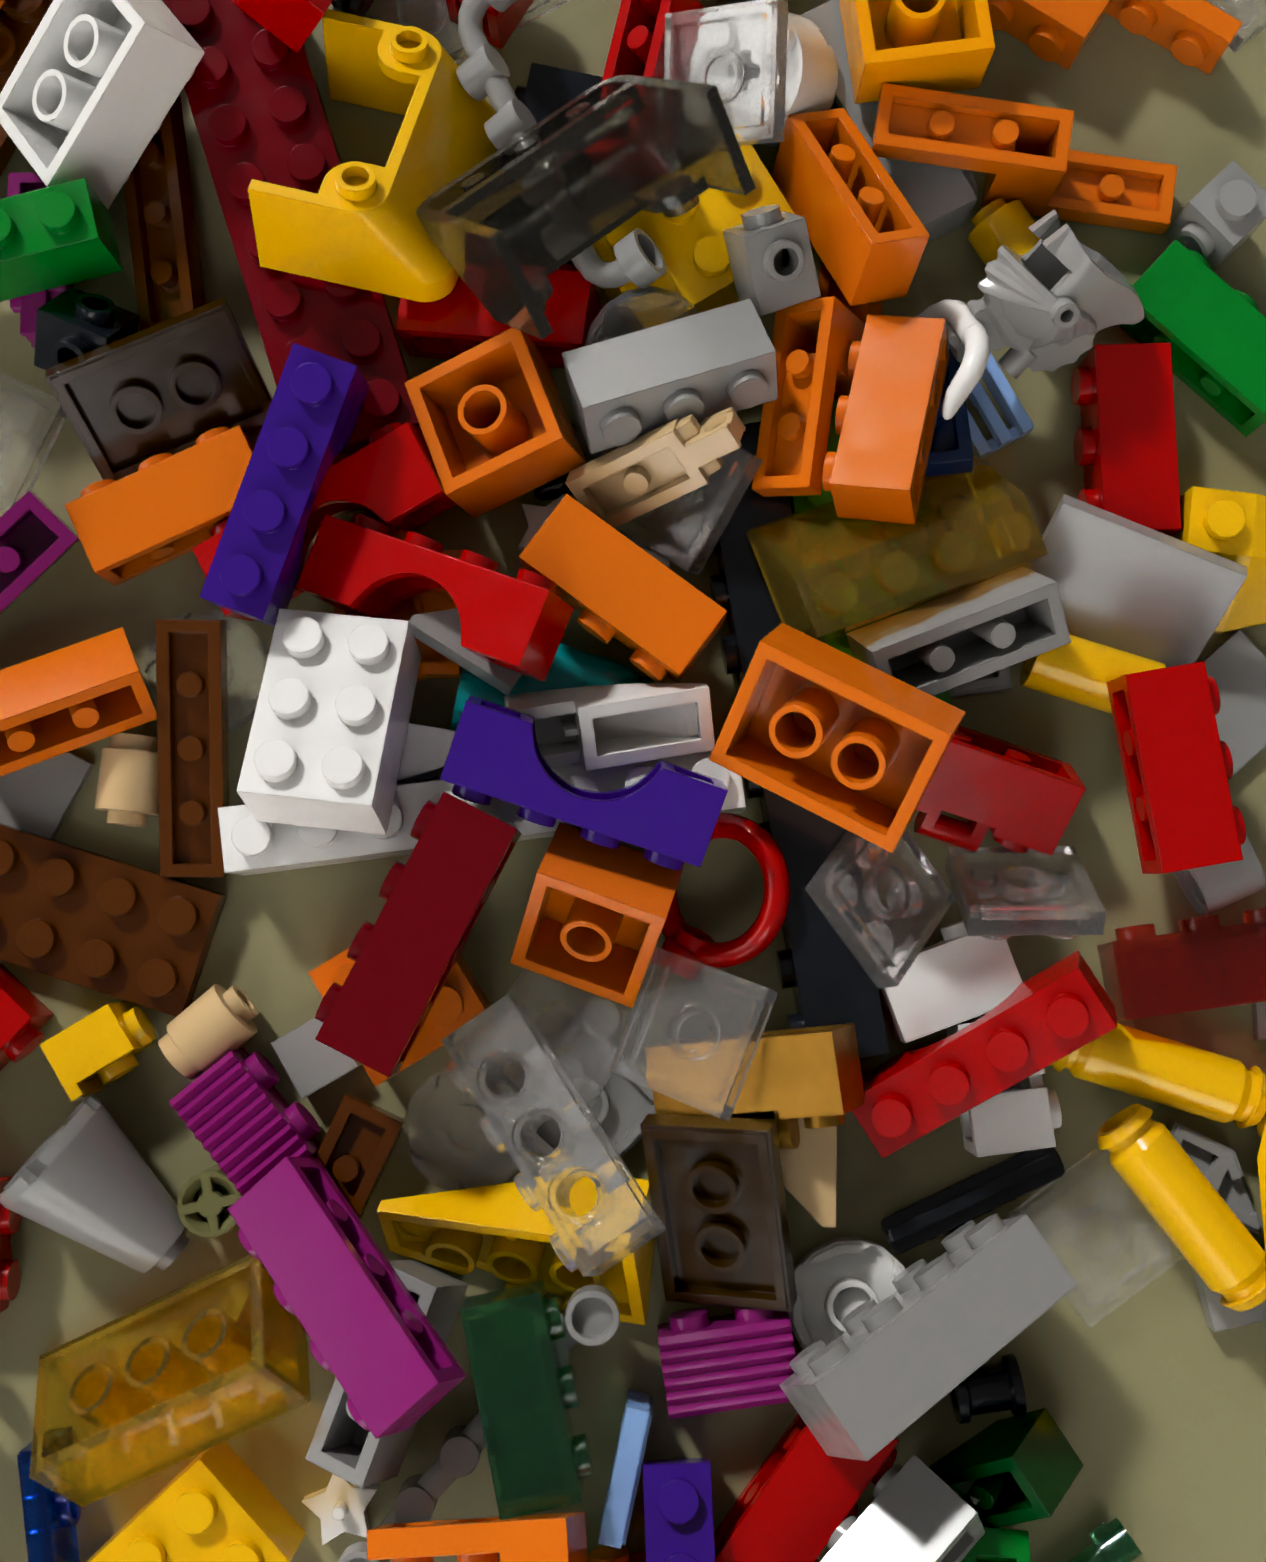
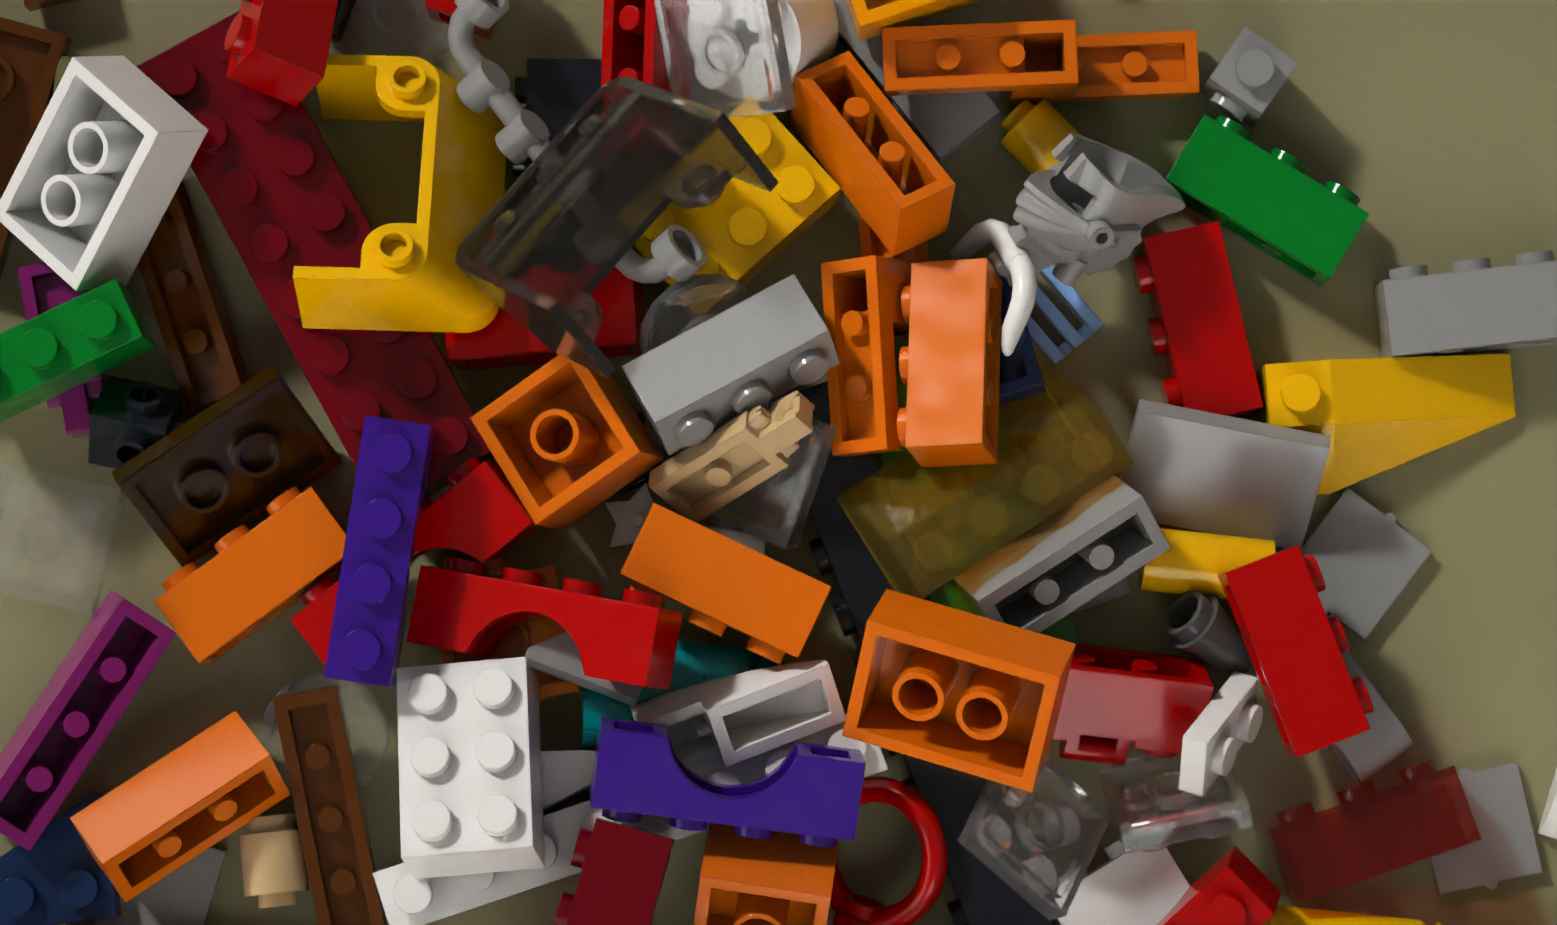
camera: 10 degrees left, 0 degrees up
light grey brick [723,204,821,316] -> none
none -> dark grey cone [1164,591,1253,676]
none -> white plate [1179,671,1263,797]

